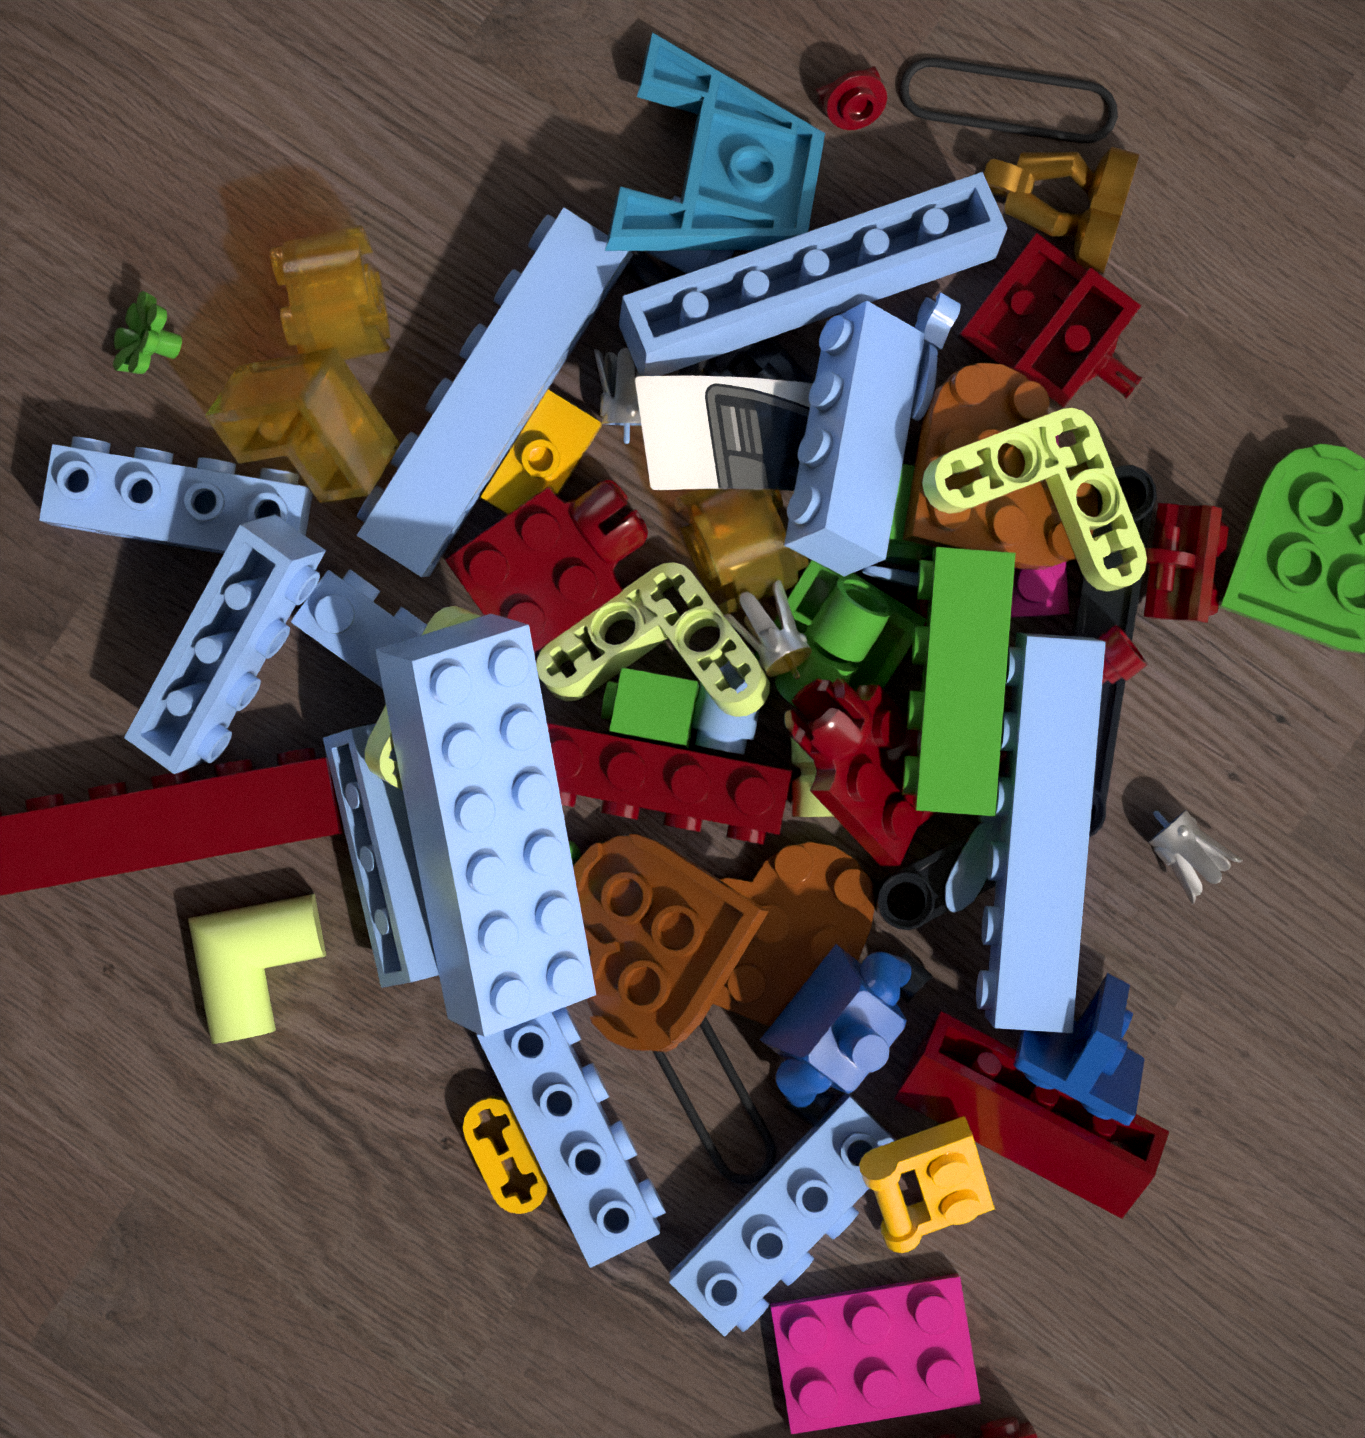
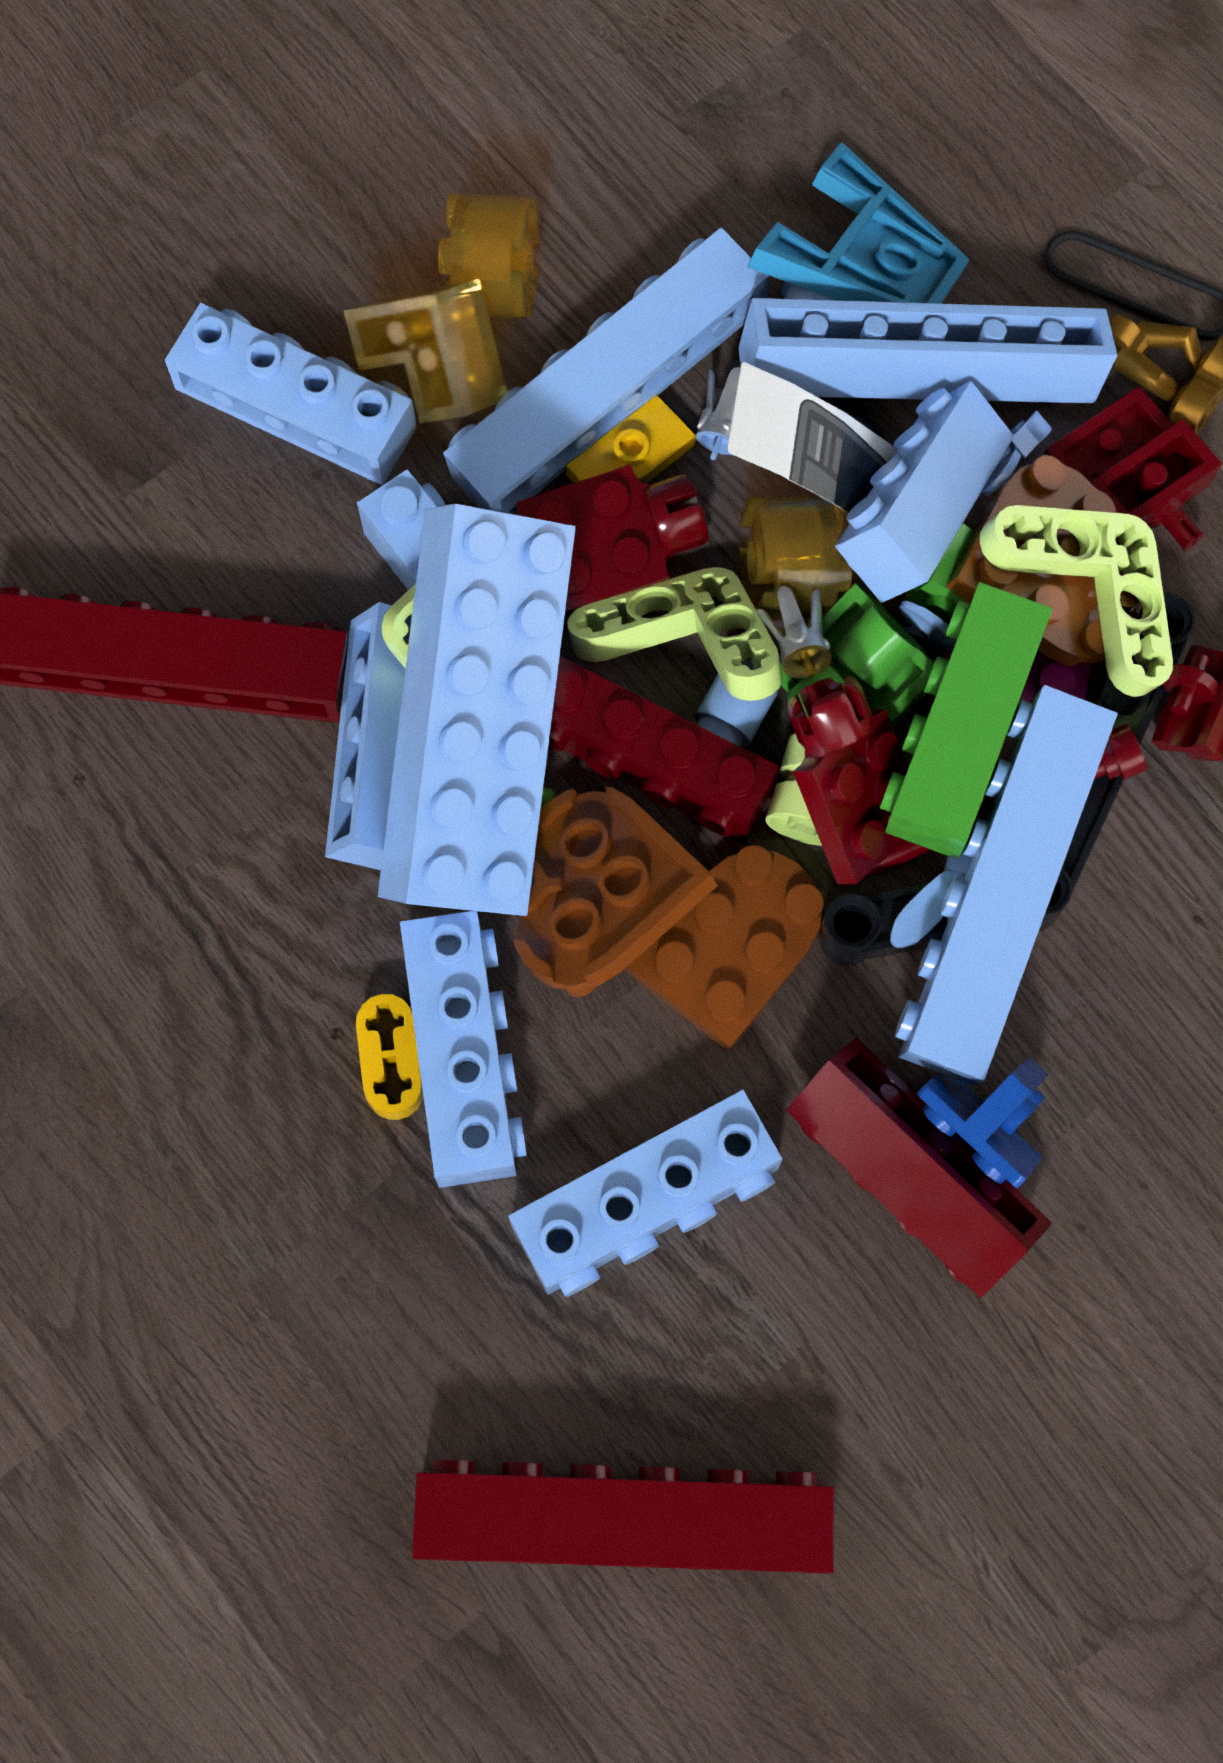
camera: 15 degrees right, 15 degrees down
bright green plant [113,291,182,374] -> none
light blue brick [124,515,326,774] -> none
yellowish green brick [188,894,326,1044] -> none
bright green brick [601,668,699,750] -> none
black piece [653,1016,776,1184] -> none
blue torso [760,944,933,1127] -> none
dark pink plate [770,1273,981,1434] -> none
dark red plate [815,66,887,130] -> none
yellow plate [859,1116,995,1253] -> none
flat silver piece [1148,810,1243,904] -> none

